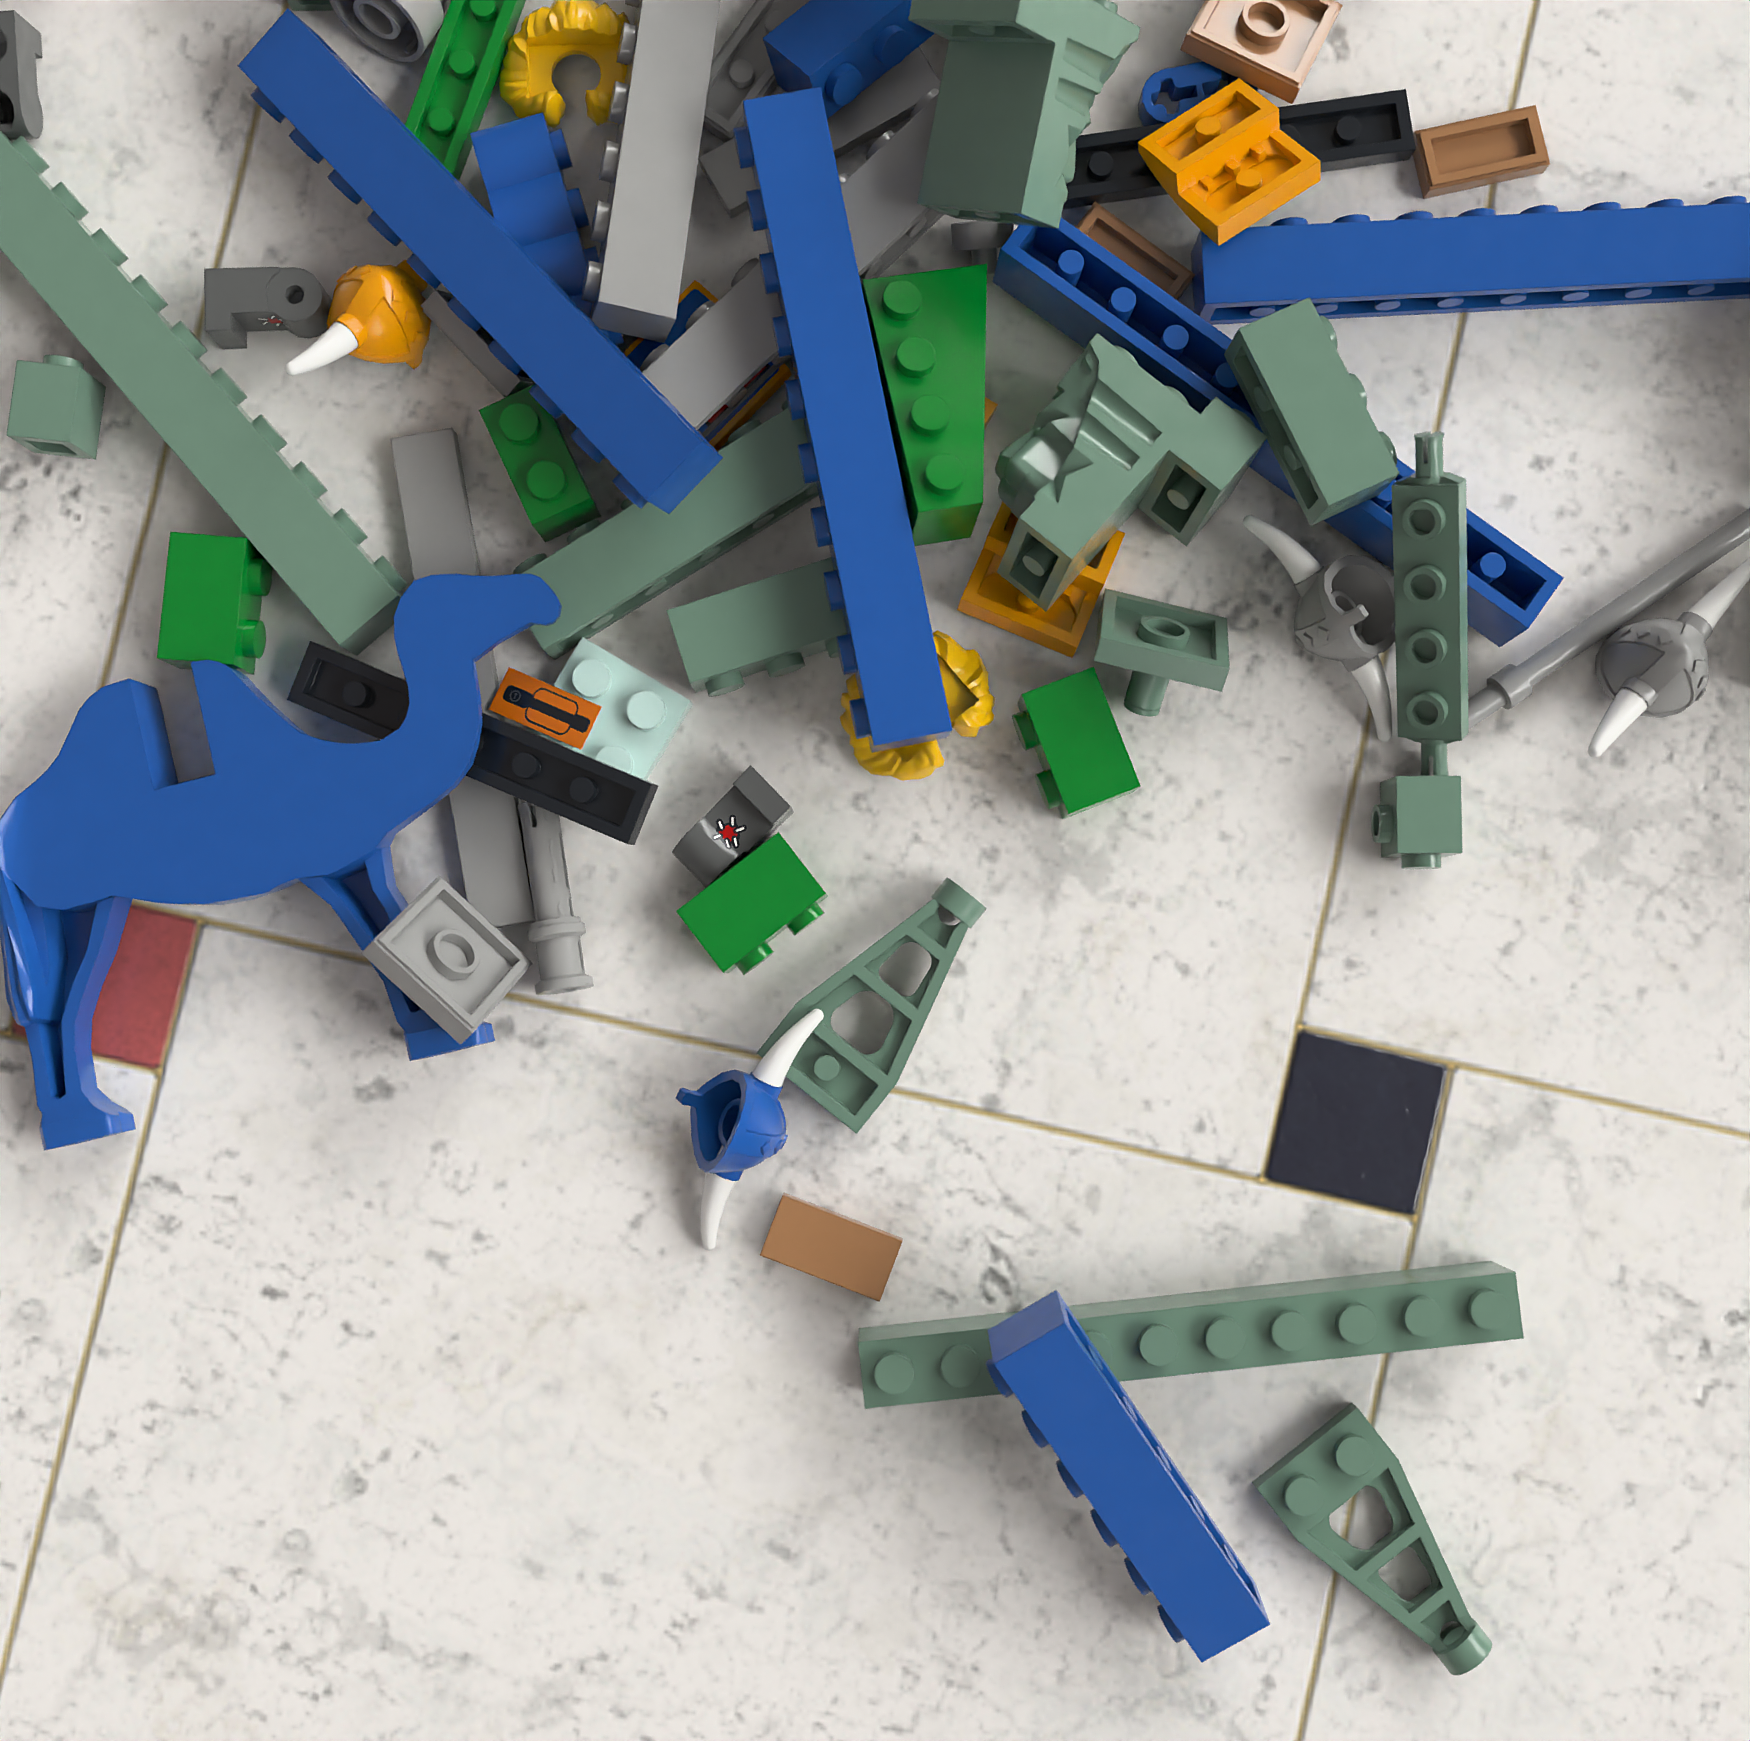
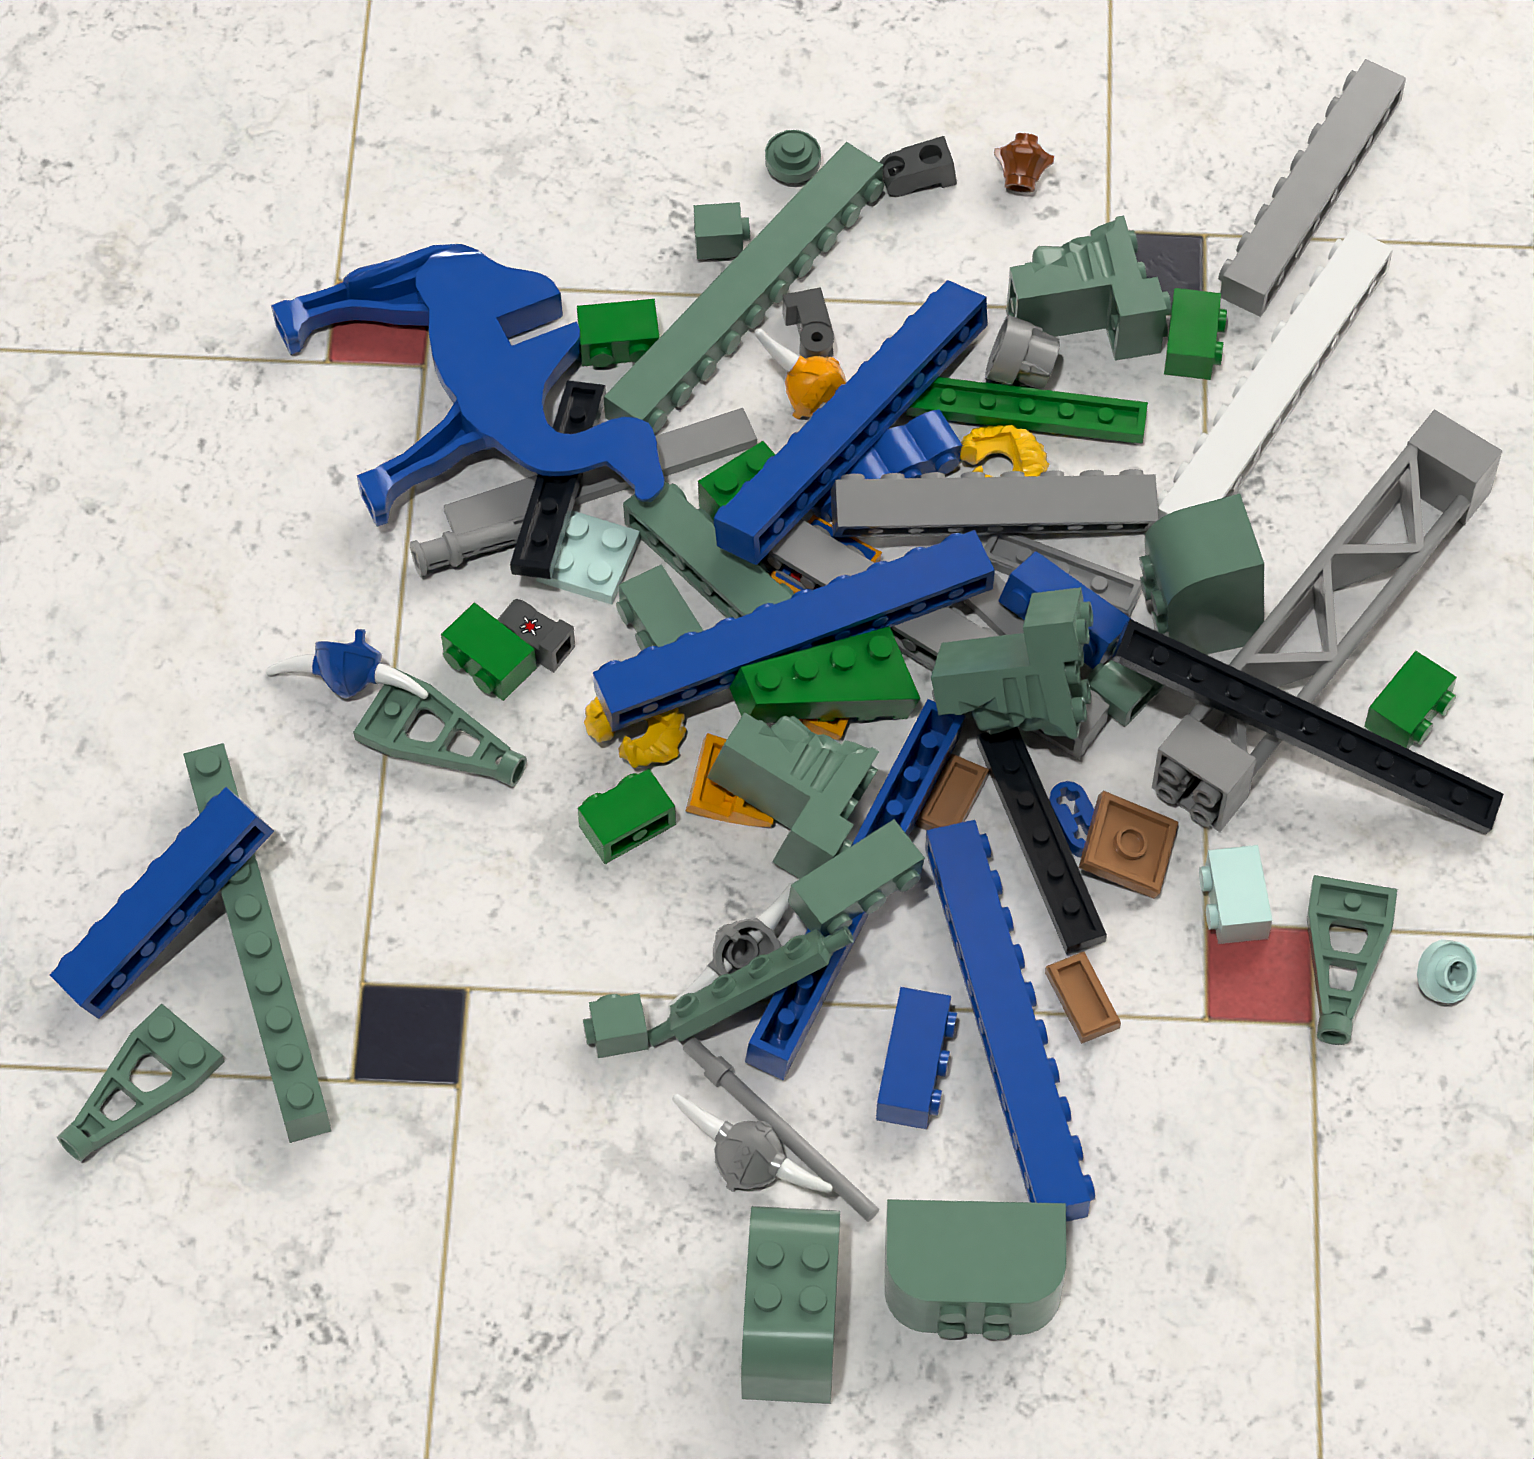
camera: 75 degrees right, 25 degrees down
light grey tile [361,876,533,1045] -> none
orange sticker [489,667,602,750] -> none
medium nougat tile [760,1193,903,1302] -> none
sand green tile [1094,588,1230,717] -> none
light orange slope [1138,78,1321,246] -> none
none -> blue brick [876,987,957,1130]

